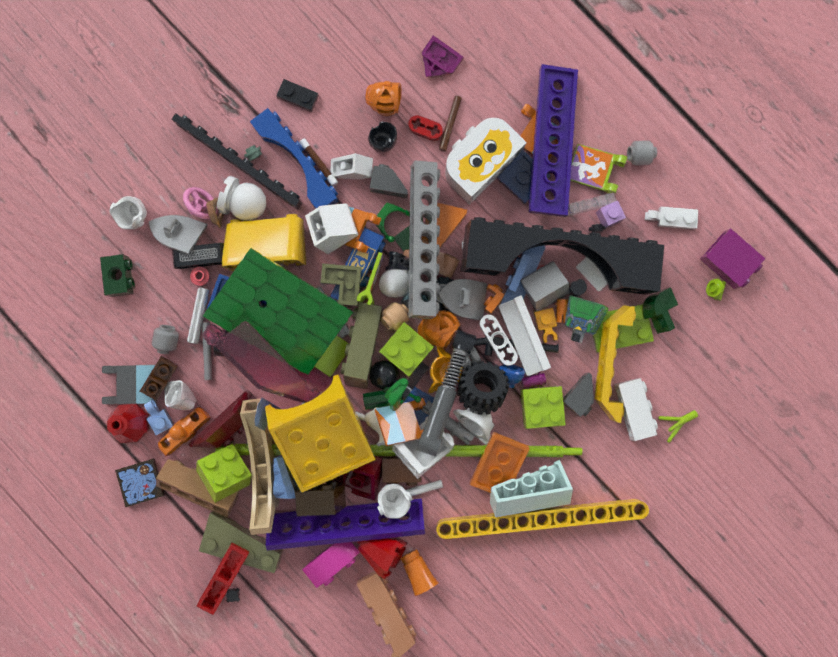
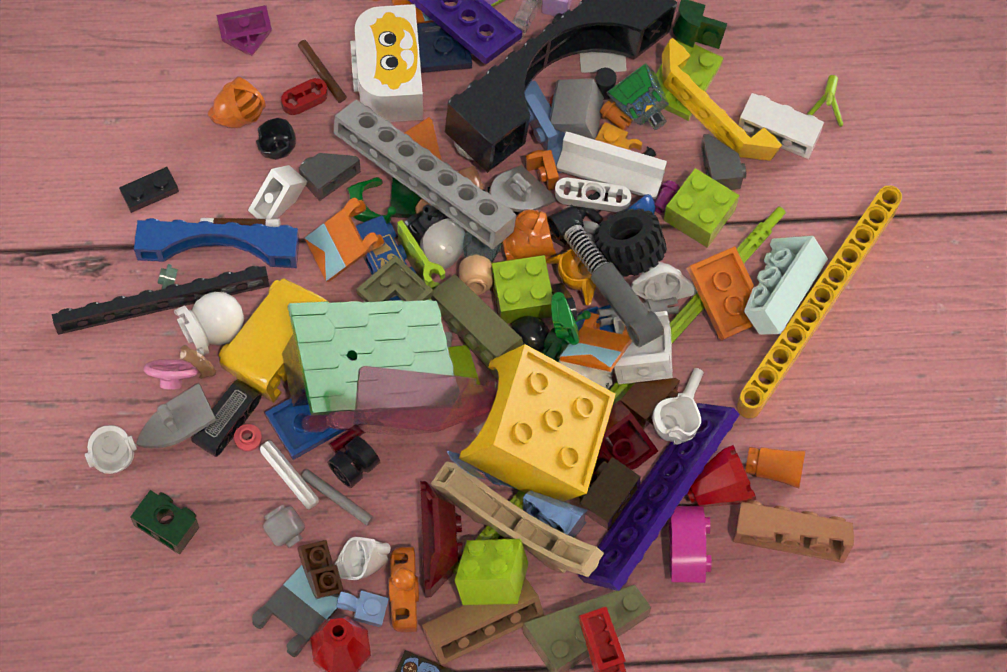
camera: 50 degrees left, 20 degrees down
white slope [305,204,358,254] -> none

